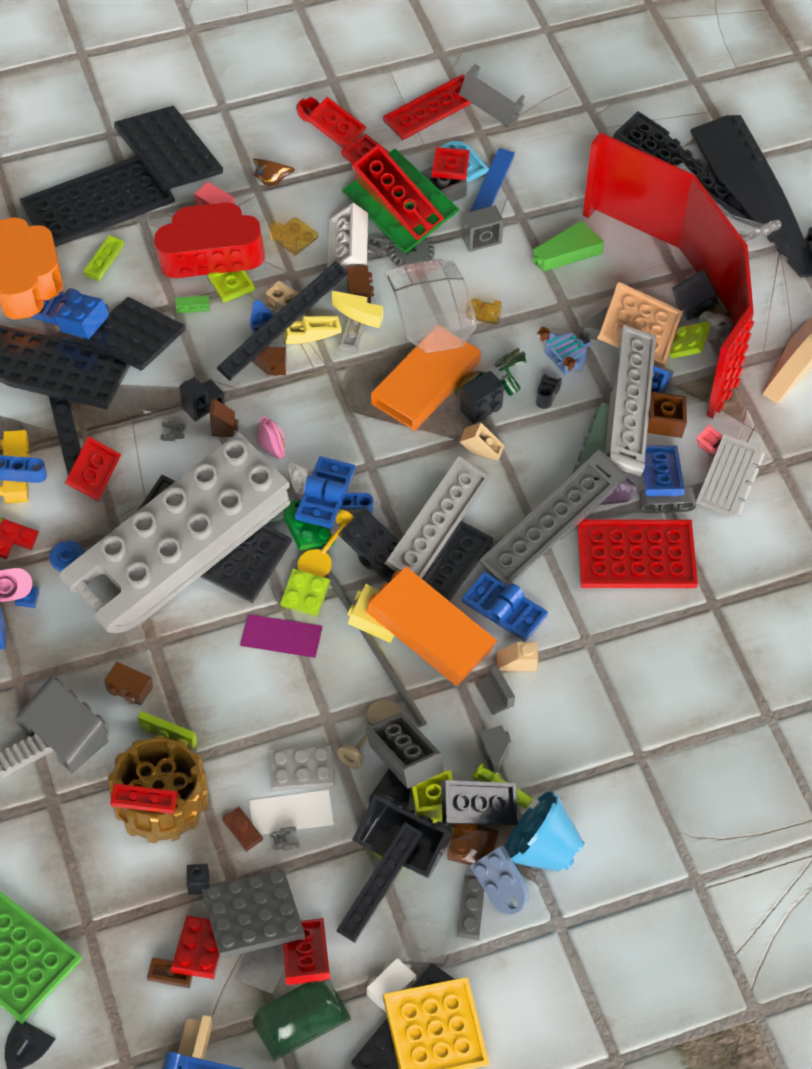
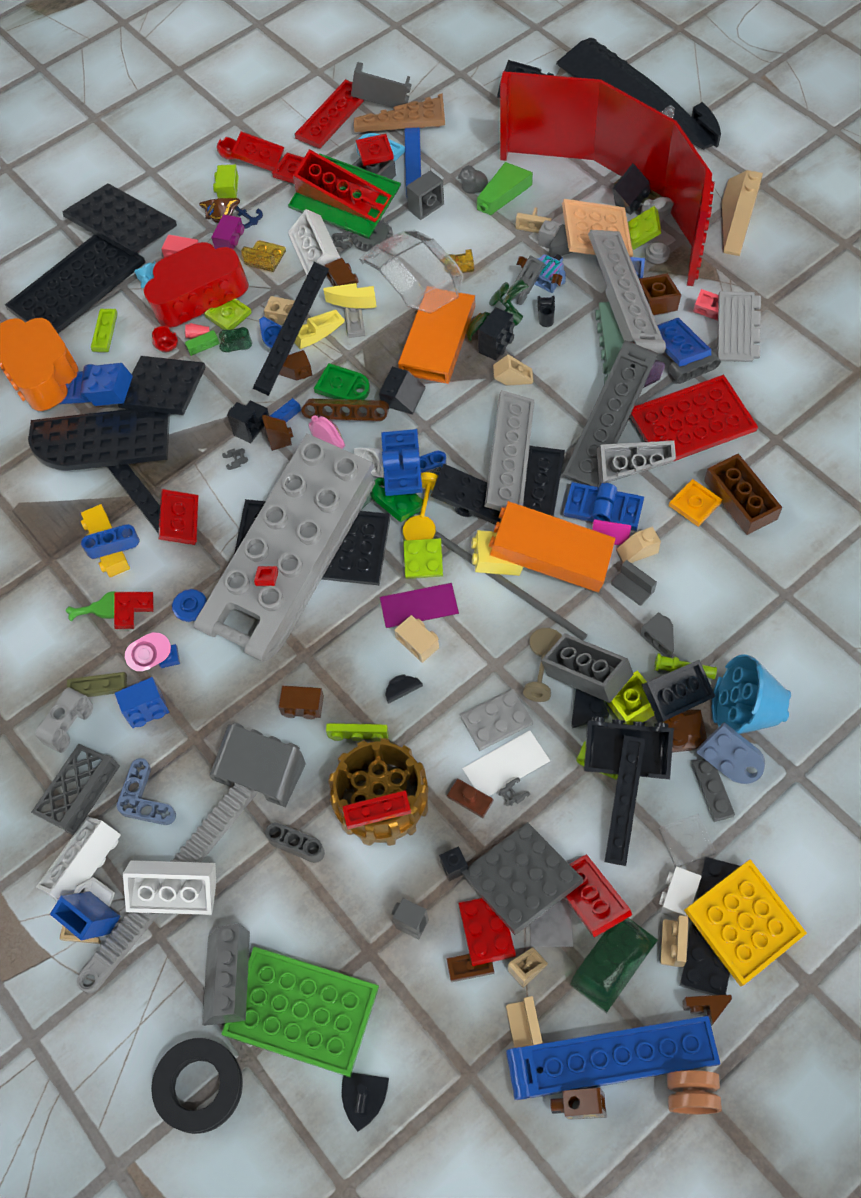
camera: 15 degrees left, 5 degrees up
none -> medium azure hair [134,261,156,288]
none -> red hair [152,326,178,352]
none -> coral cone [185,323,210,340]
none -> magenta brick [211,214,244,250]
none -> lime brick [213,164,239,198]
none -> clear green piece [219,327,253,353]
none -> dark blue piece [235,206,263,229]
none -> red plate [254,566,279,586]
none -> dark grey beam [265,822,325,863]
none -> blue piece [270,398,301,422]
none -> reddish brown beam [302,398,389,421]
none -> green plate [314,363,370,400]
none -> medium nougat wing [354,93,445,133]
none -> black slope [379,366,426,415]
none -> black plate [385,674,423,704]
none -> dark grey piece [392,898,429,940]
none -> tan brick [394,615,439,663]
none -> dark grey hair [458,165,488,193]
none -> tan slope [508,947,548,988]
none -> dark grey hinge [511,255,546,305]
none -> tan panel [516,207,551,233]
none -> light grey brick [538,220,560,248]
none -> dark pink slope [592,520,631,546]
none -> light grey wedge [597,441,676,485]
none -> light grey plate [645,242,670,264]
none -> tan bracket [660,915,688,968]
none -> light orange plate [669,479,722,527]
none -> reddish brown brick [704,453,782,535]

